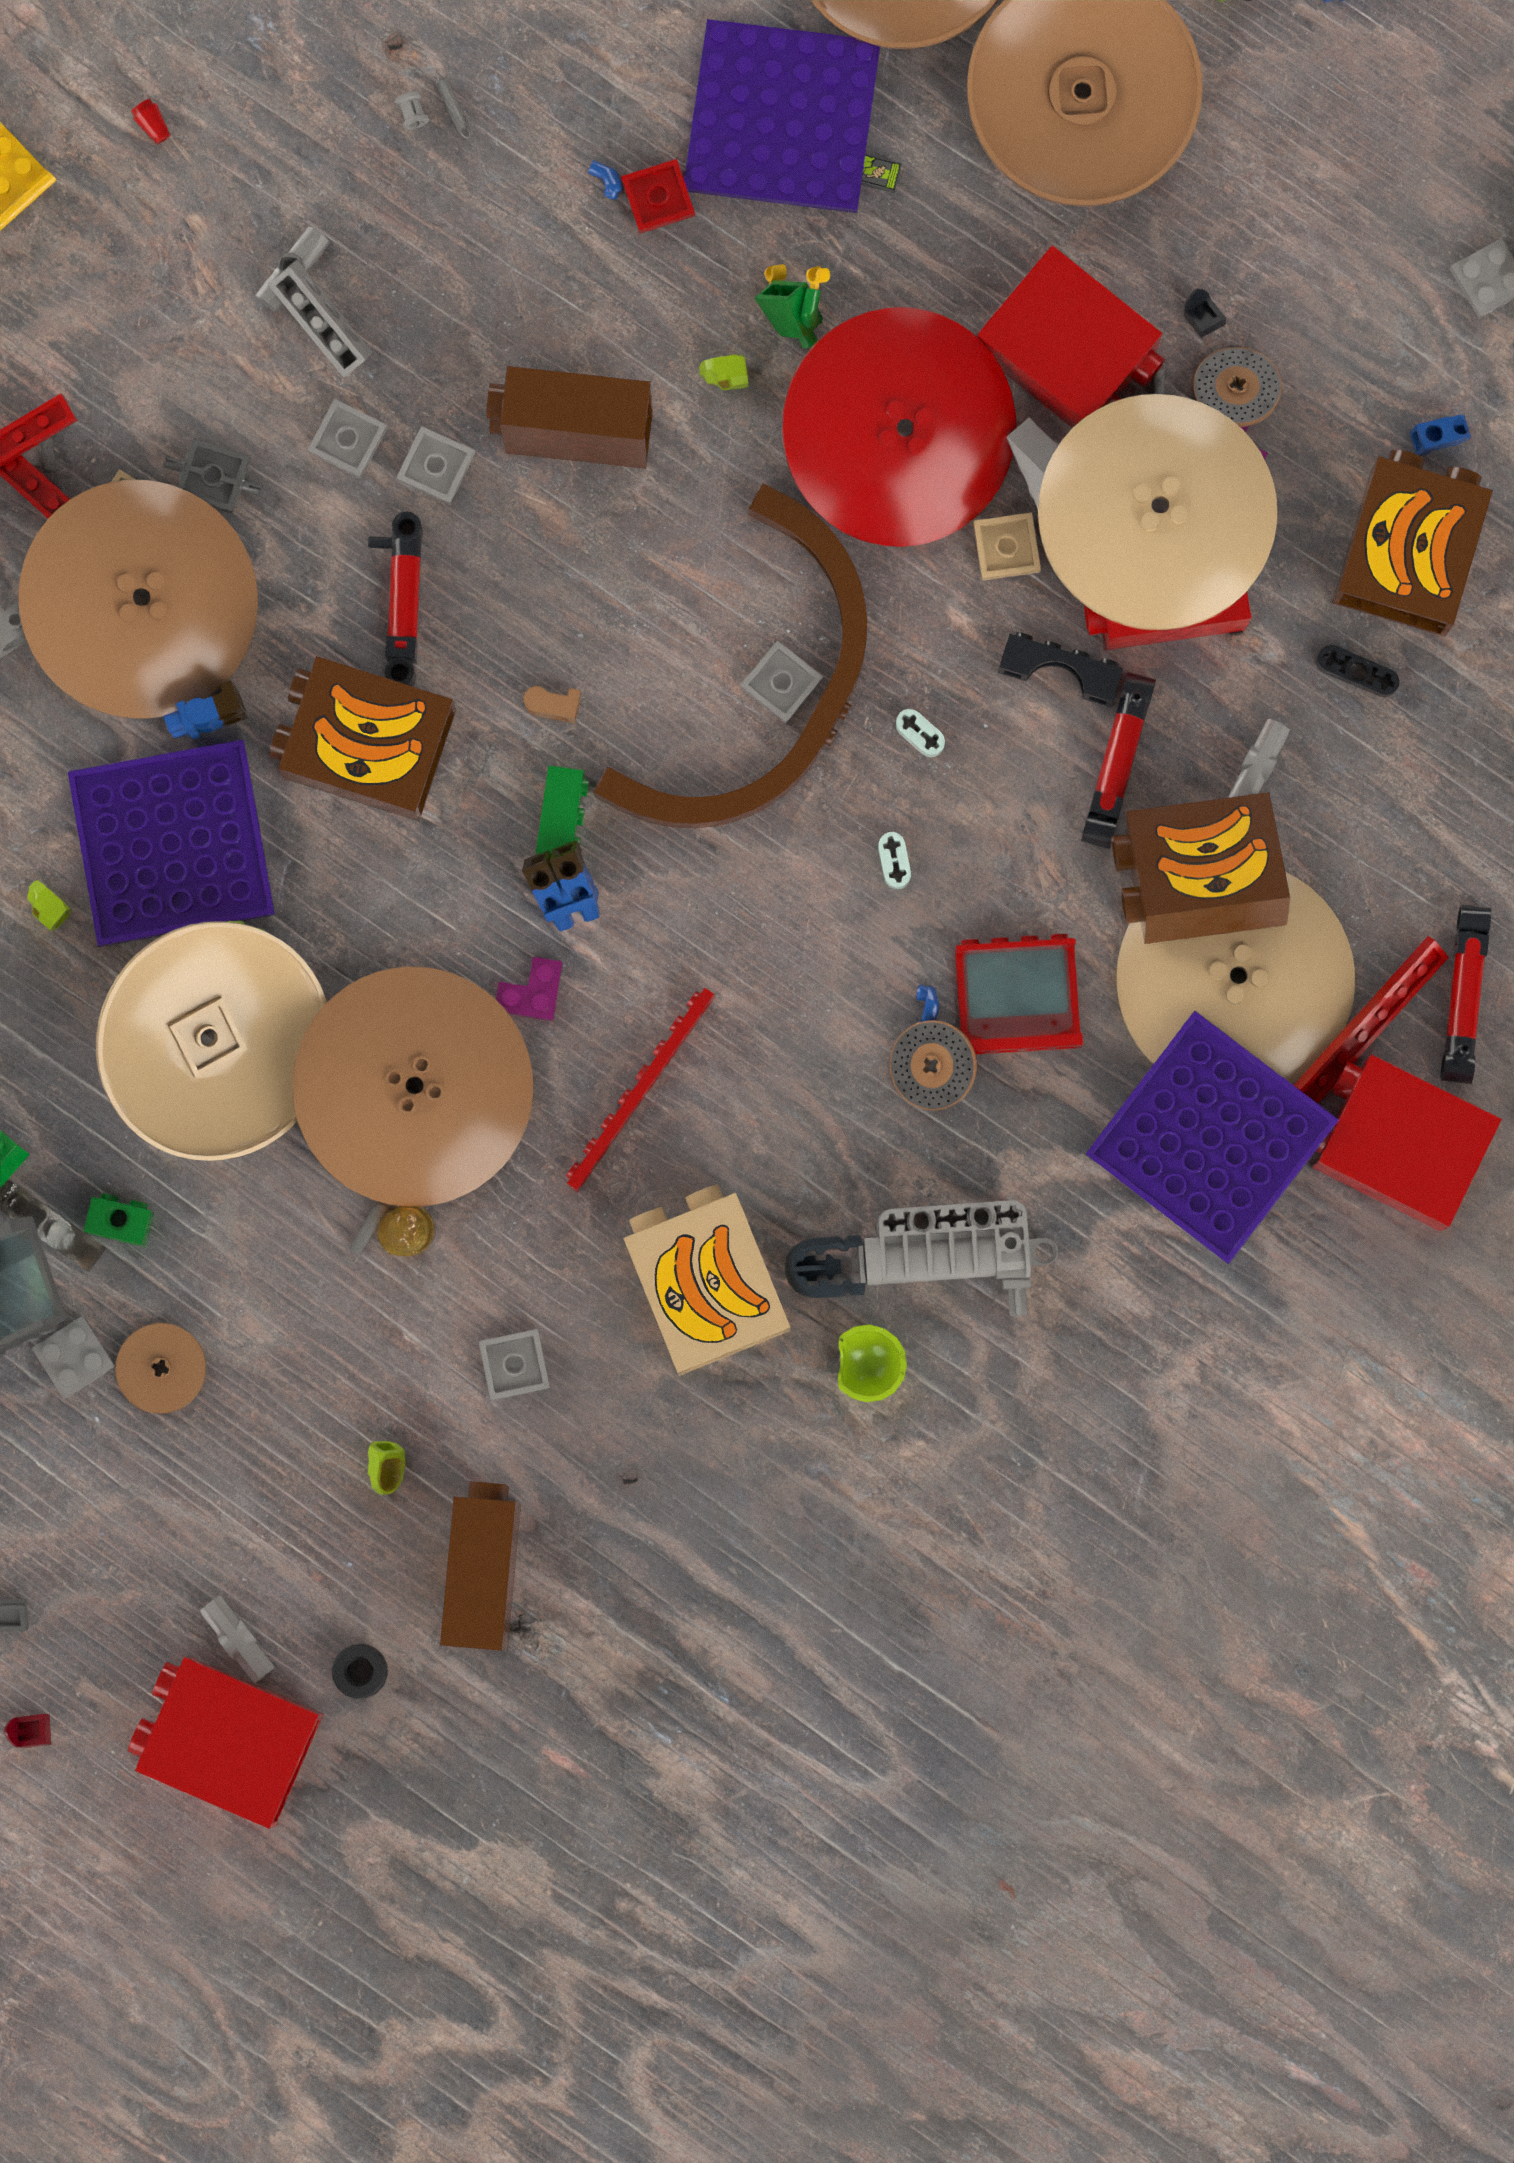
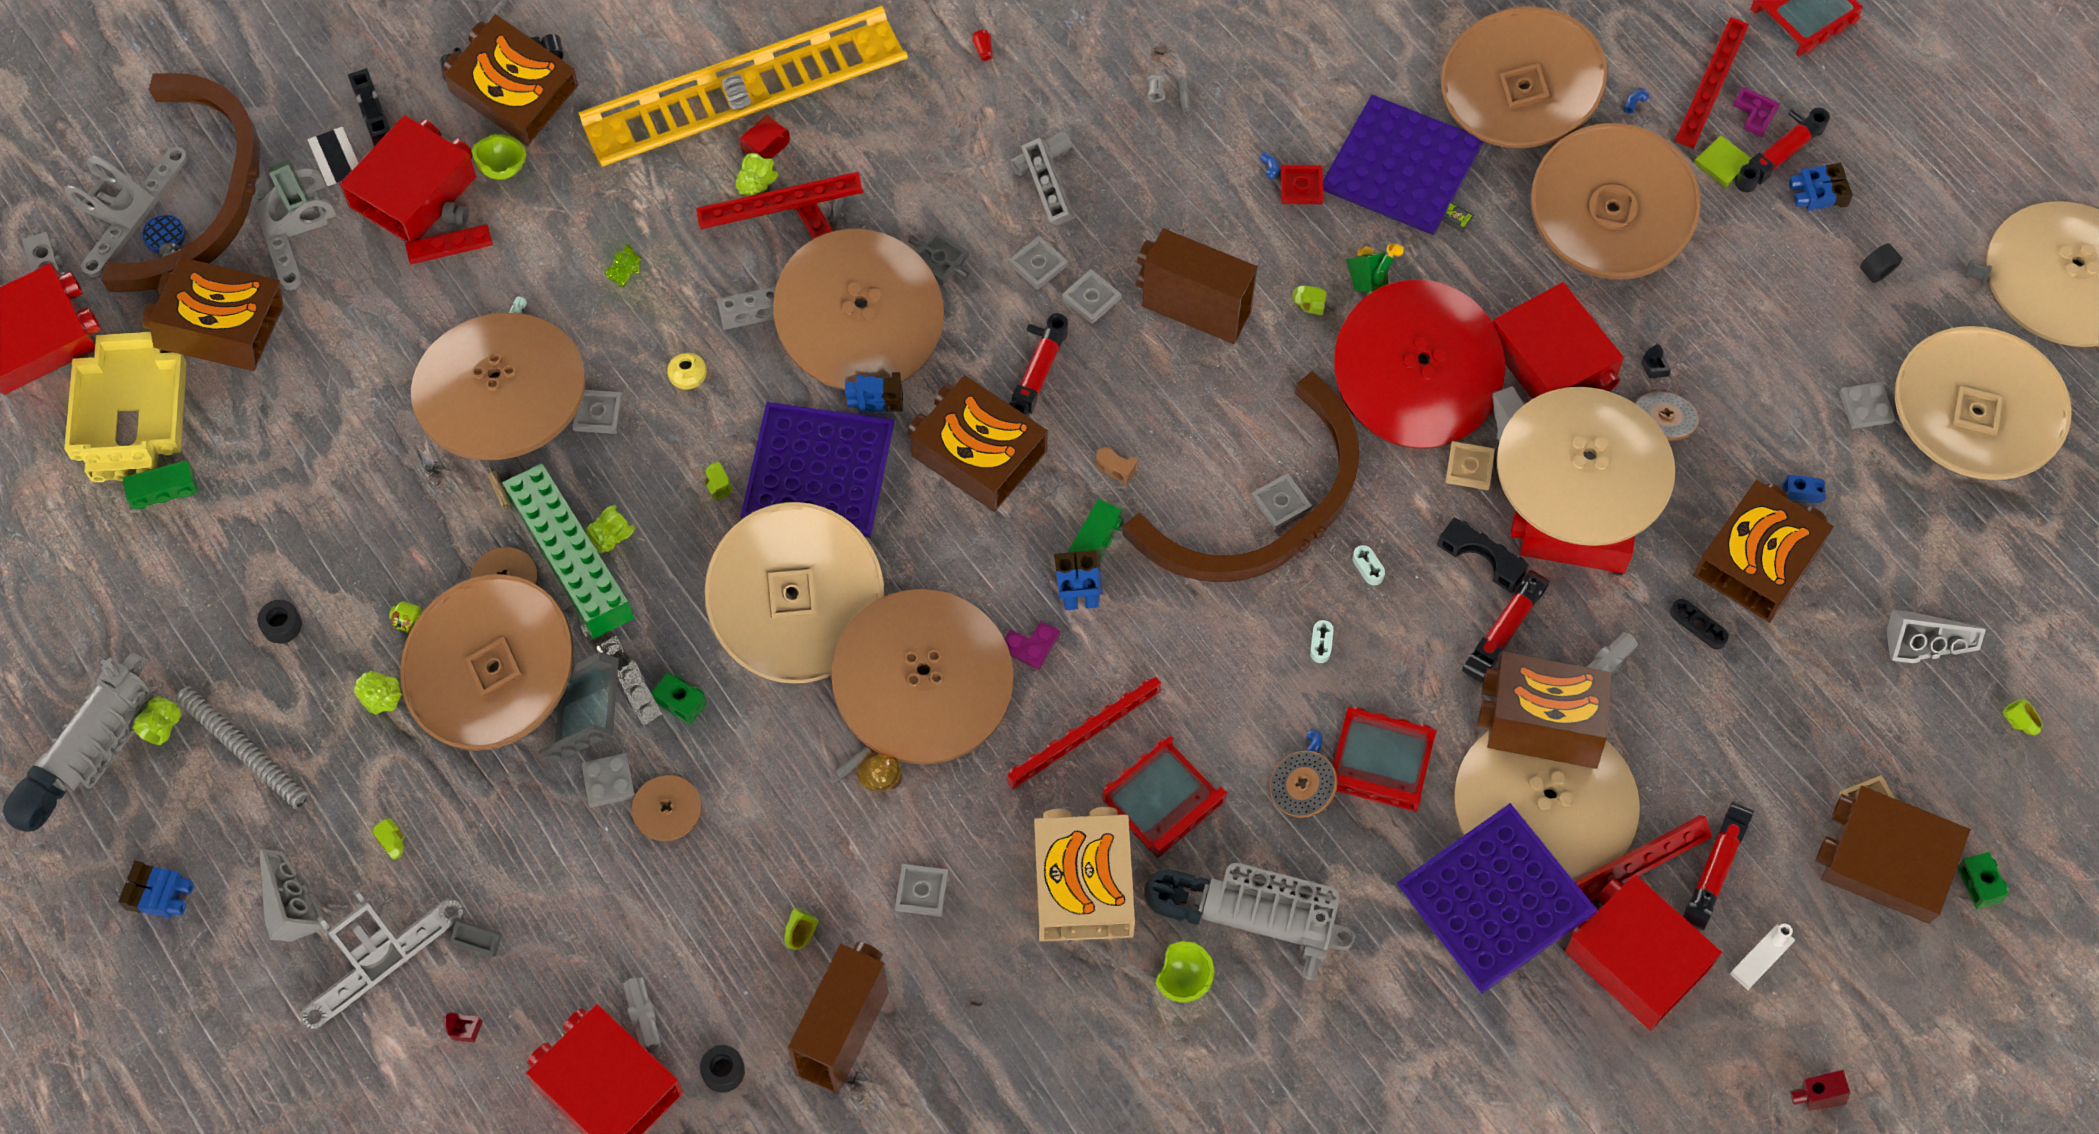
camera: 20 degrees right, 20 degrees down
none -> clear light blue panel [1102,735,1227,858]
none -> black tyre [1860,243,1902,283]

